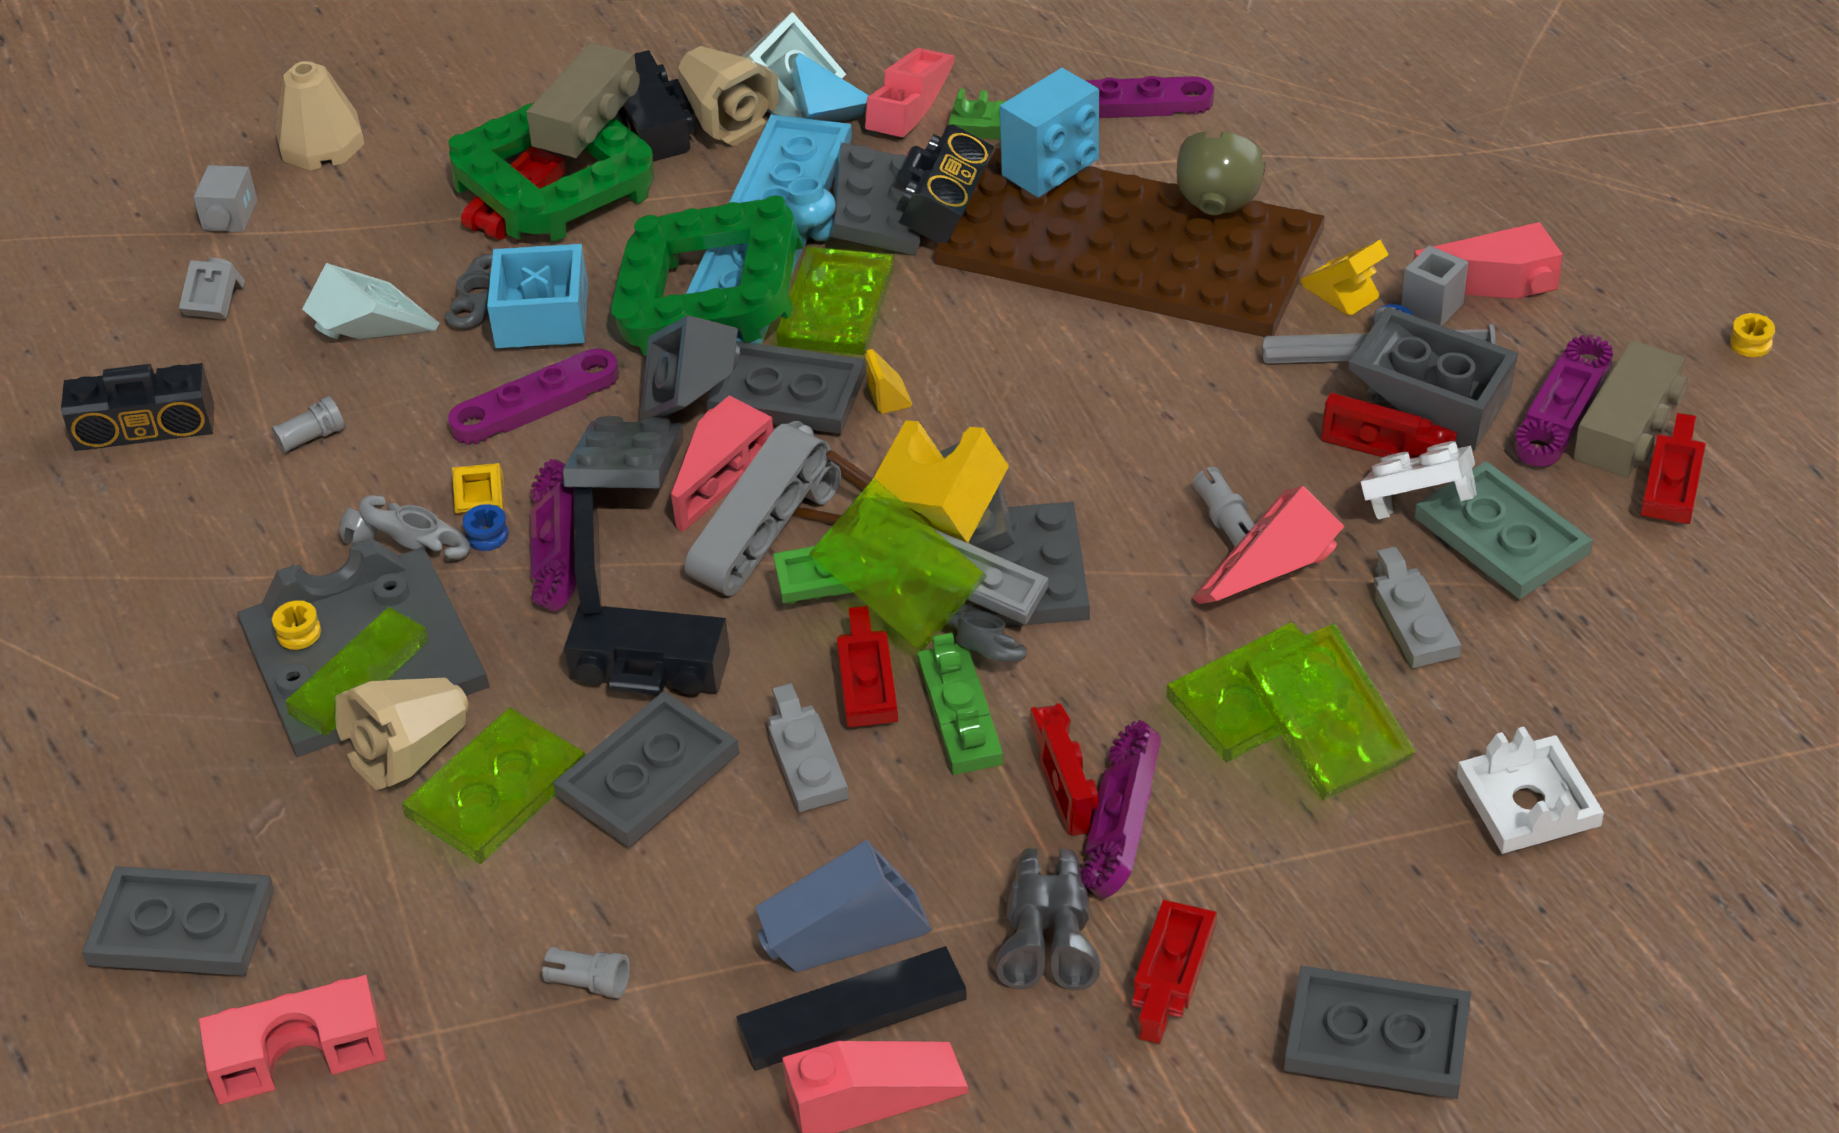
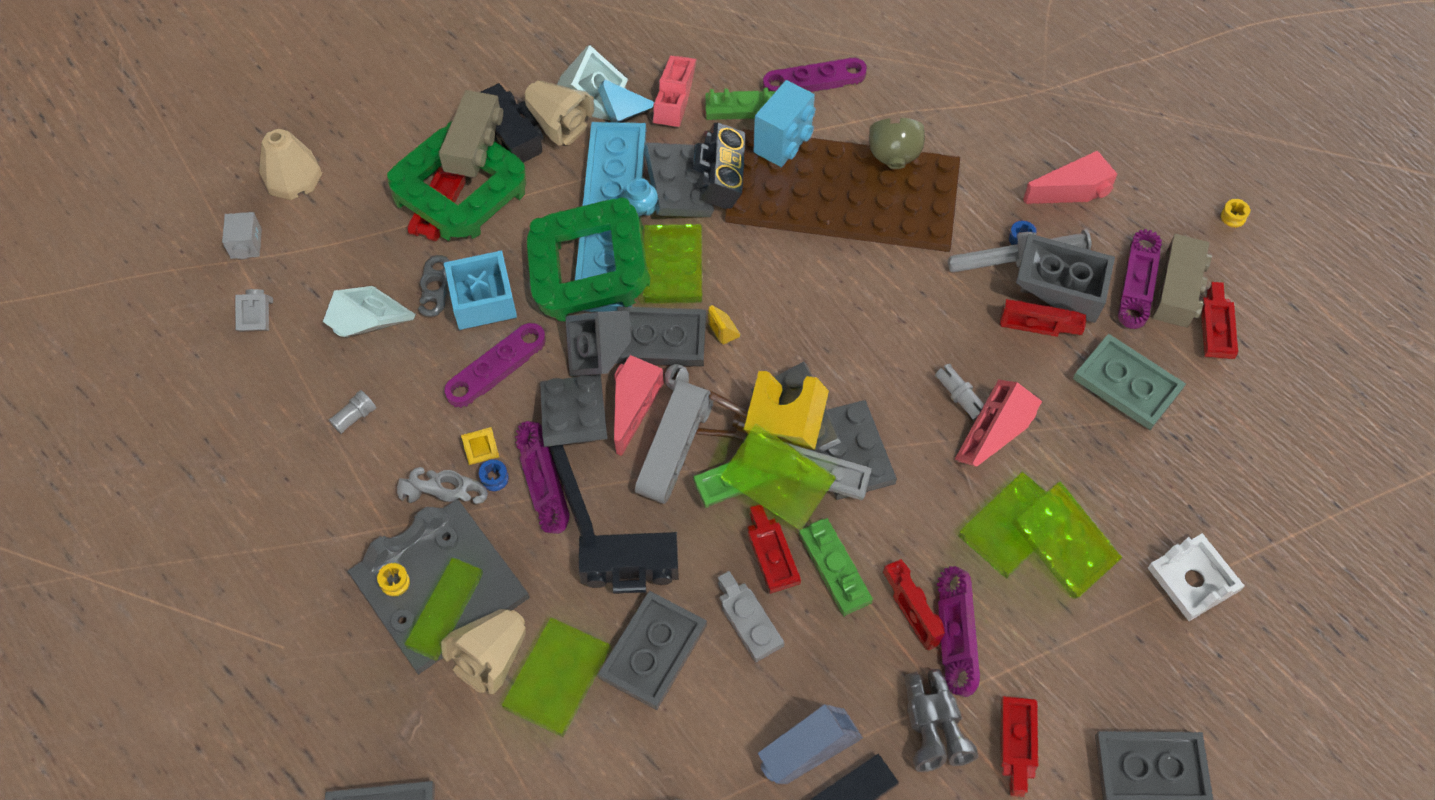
camera: 15 degrees left, 15 degrees up
black piece [61,363,215,451] -> none
dark grey piece [935,602,1027,662] -> none
yellow slope [1300,239,1389,316] -> none
white piece [1361,441,1477,520] -> none
light grey hinge [1373,546,1462,669] -> none
light grey brick [1401,245,1468,326] -> none

